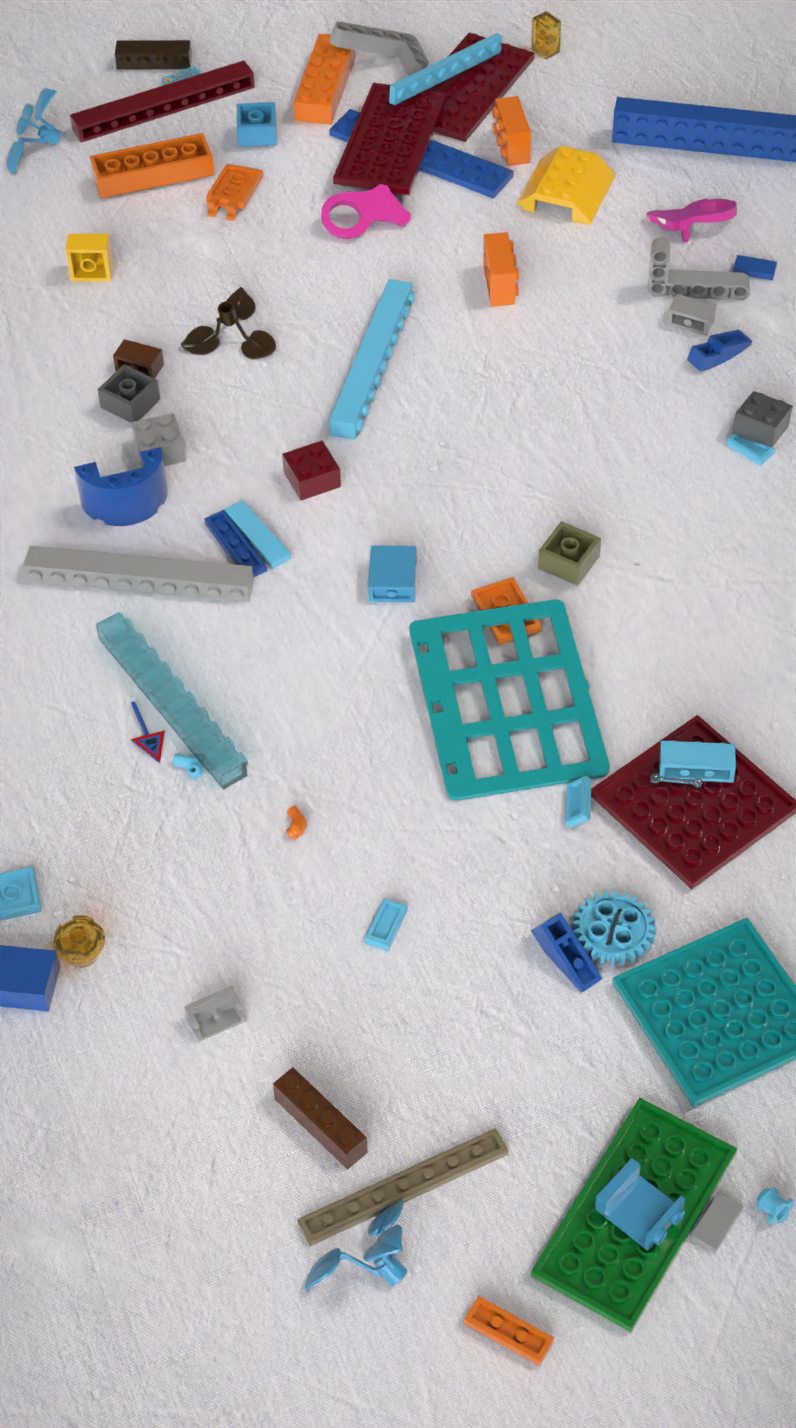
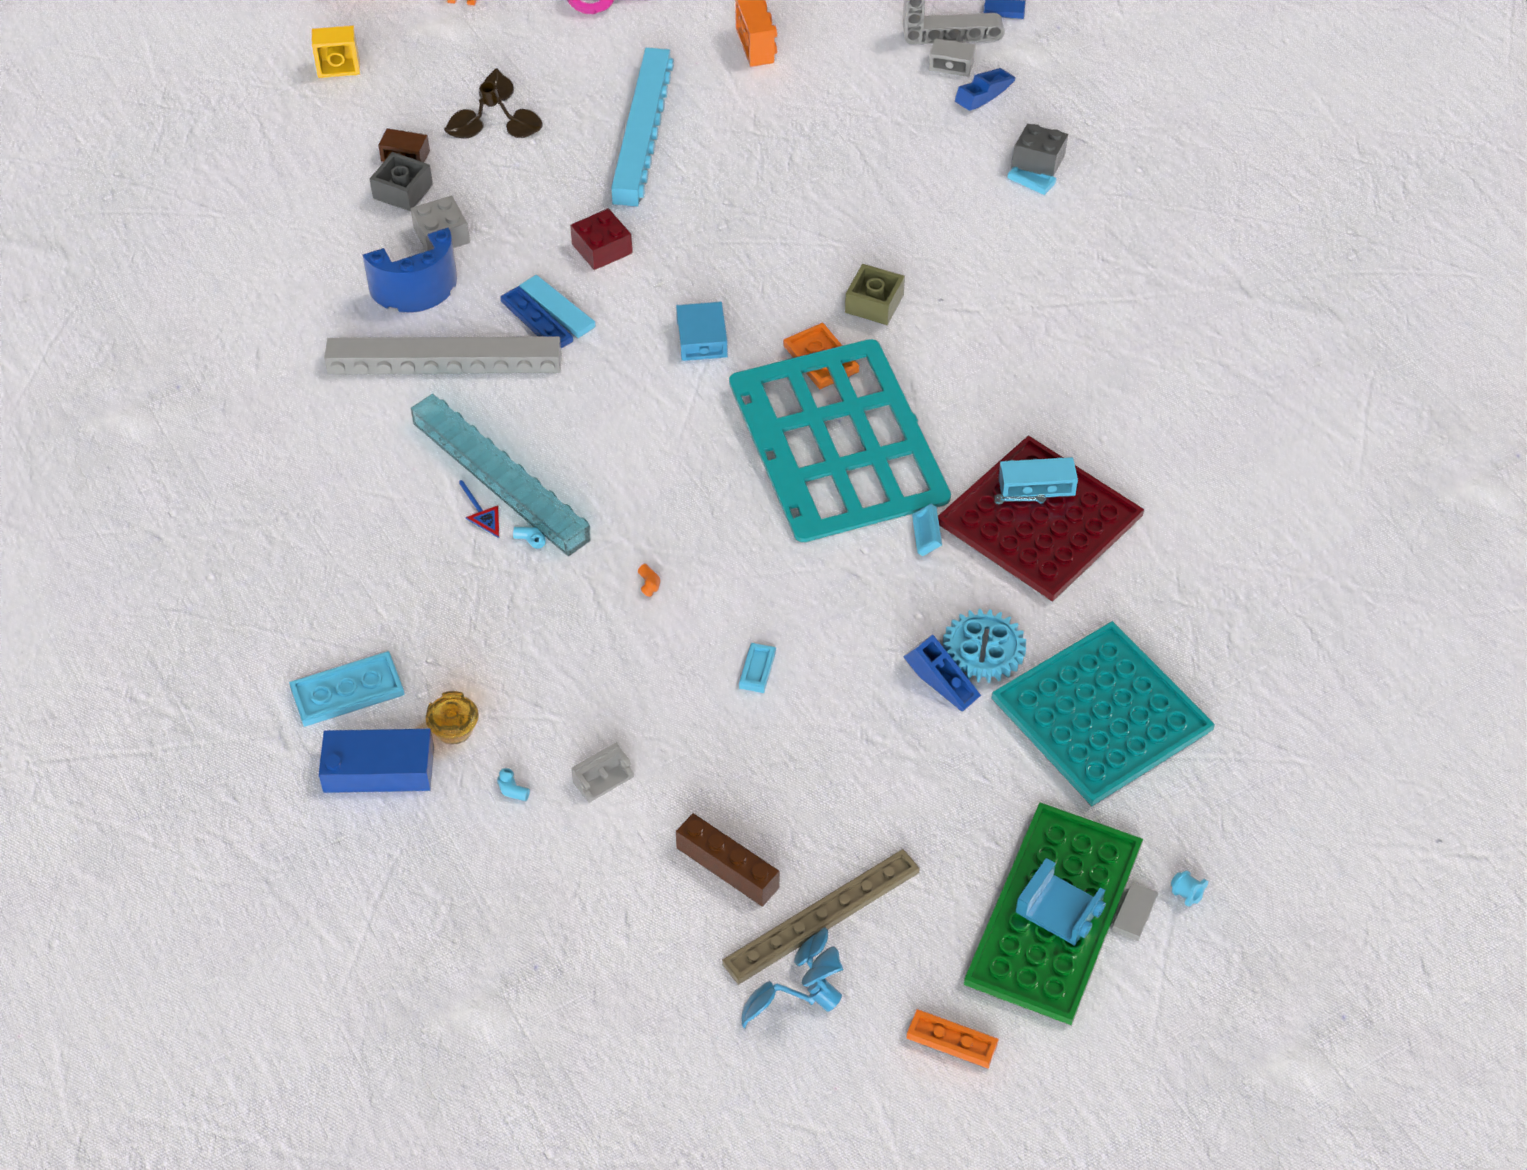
camera: 10 degrees left, 0 degrees up
none -> medium azure arm [497,768,530,802]

